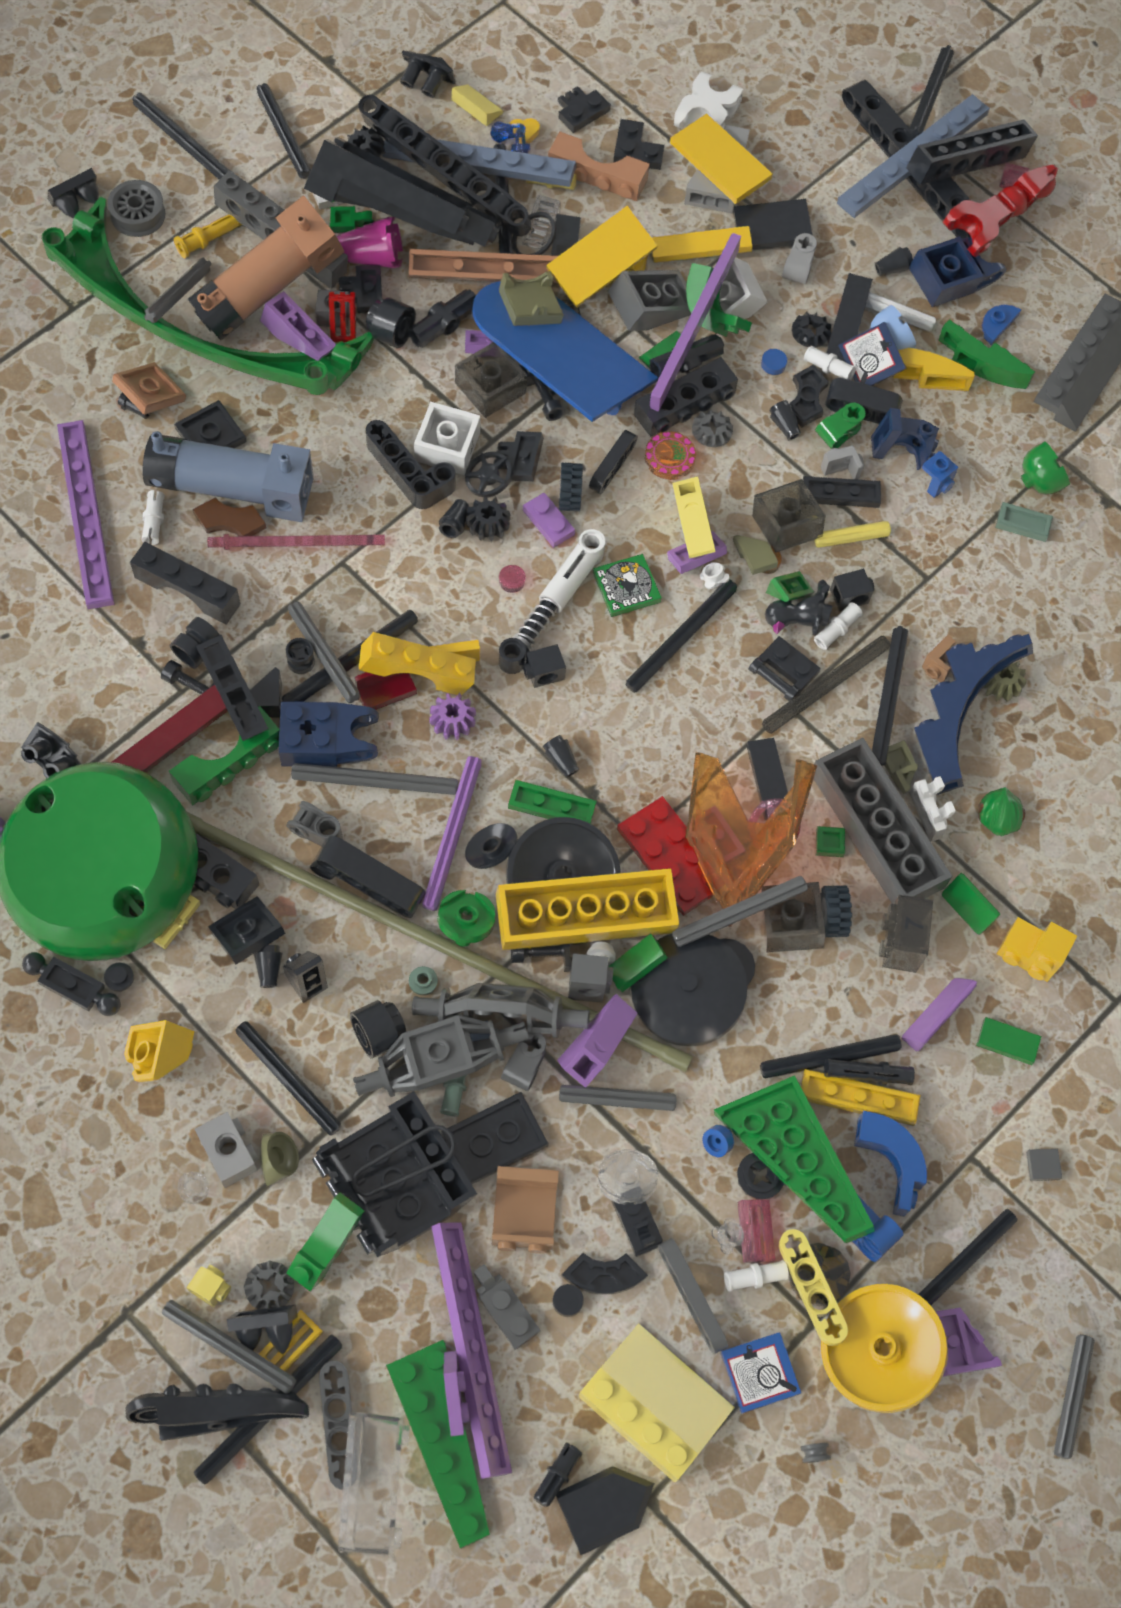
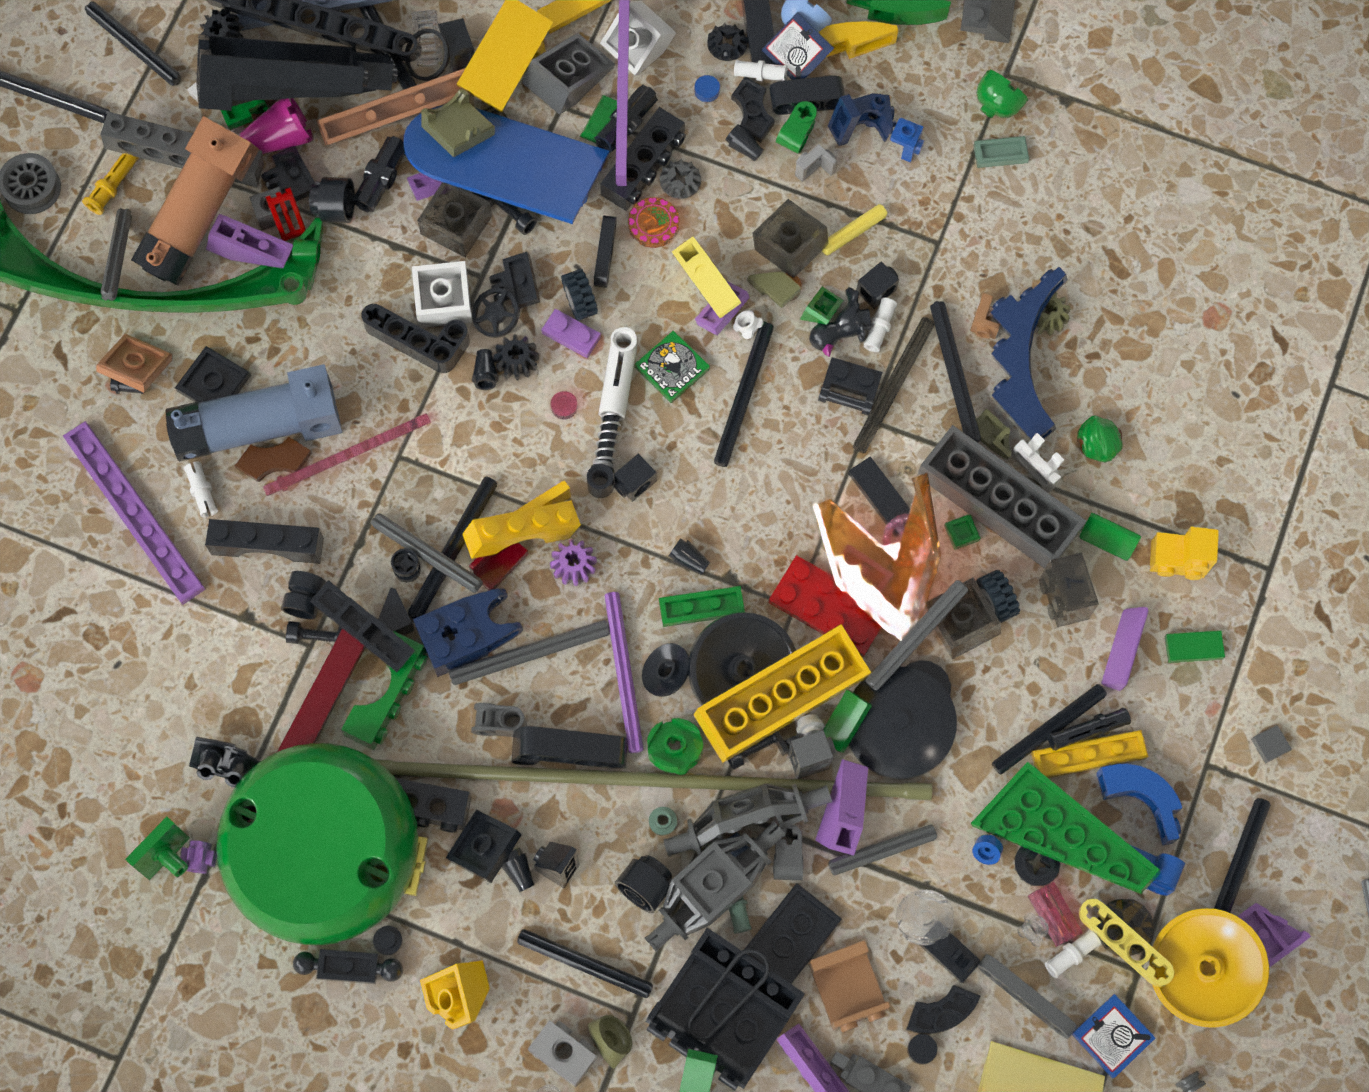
camera: 20 degrees left, 5 degrees up
green arch [686,263,752,338] -> none
black tile [802,476,881,508] -> none

